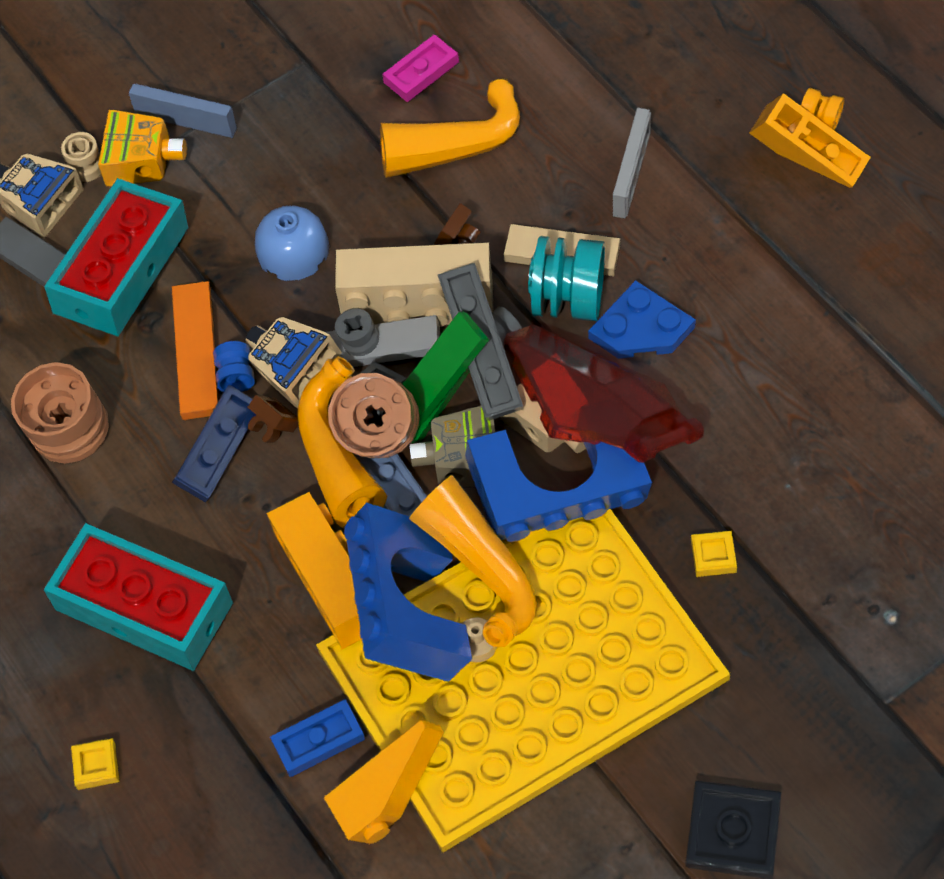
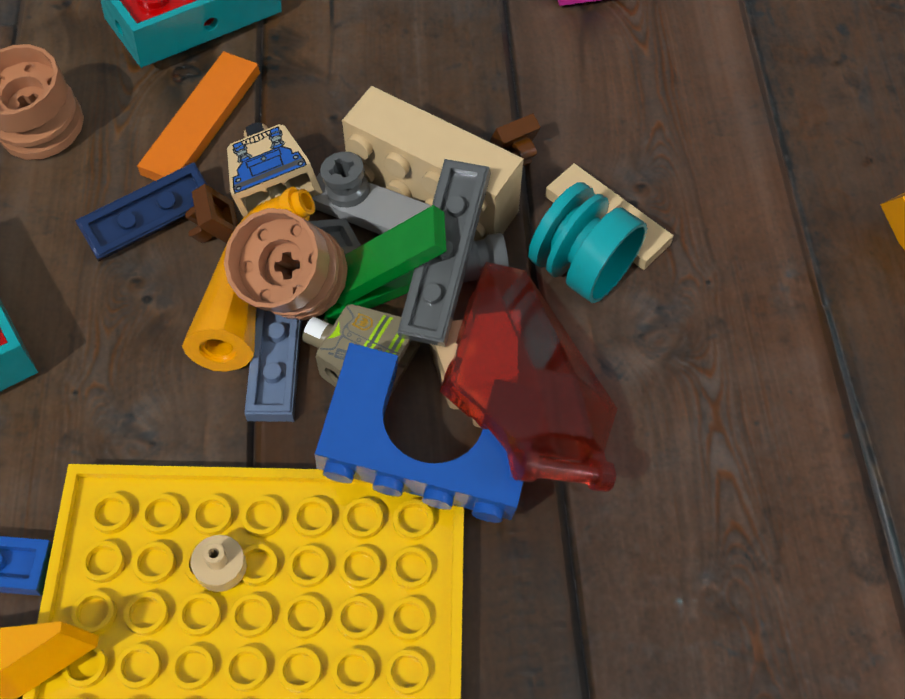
camera: 25 degrees right, 0 degrees up
blue wheel [213,341,255,392] -> none
medium blue cylinder [255,205,329,281] -> none
light orange brick [266,492,361,649] -> none
blue arch [344,503,473,682] -> none
light orange animal [380,79,520,178] -> none
light orange animal [409,475,536,647] -> none
blue plate [588,280,696,359] -> none
light grey tile [613,108,651,218] -> none
yellow tile [691,531,737,577] -> none

